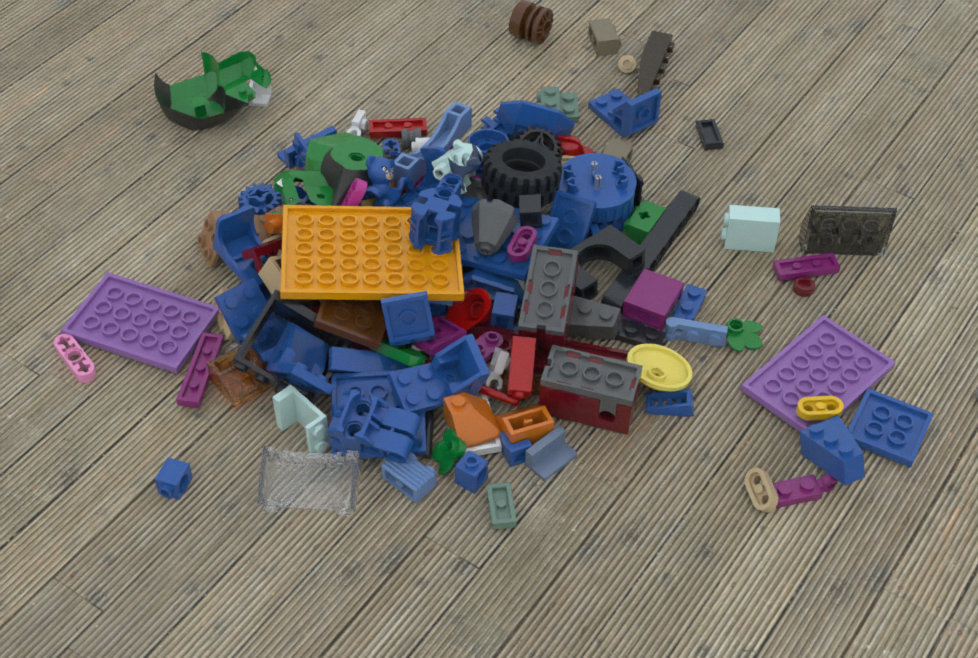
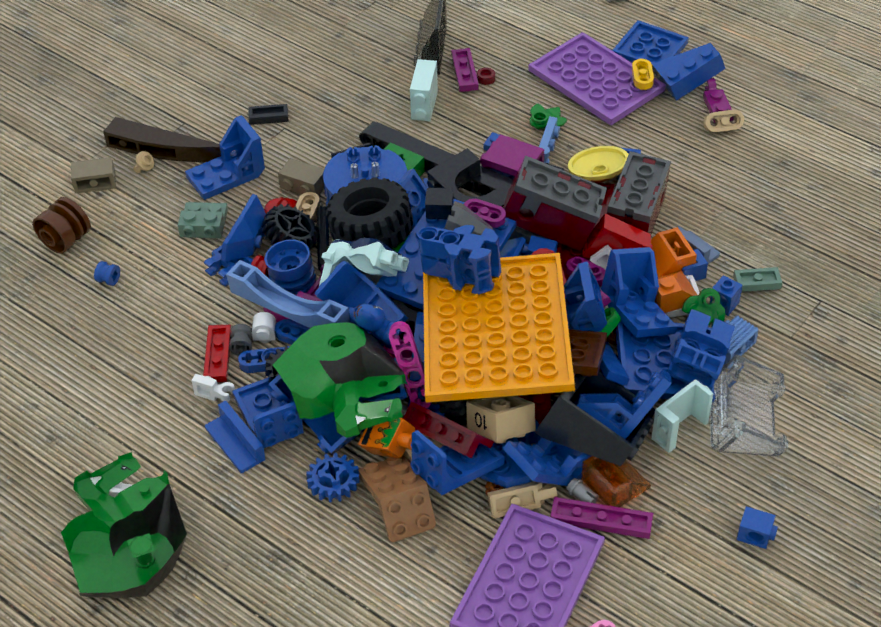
camera: 85 degrees left, 0 degrees up
none -> blue wheel [94,261,120,286]

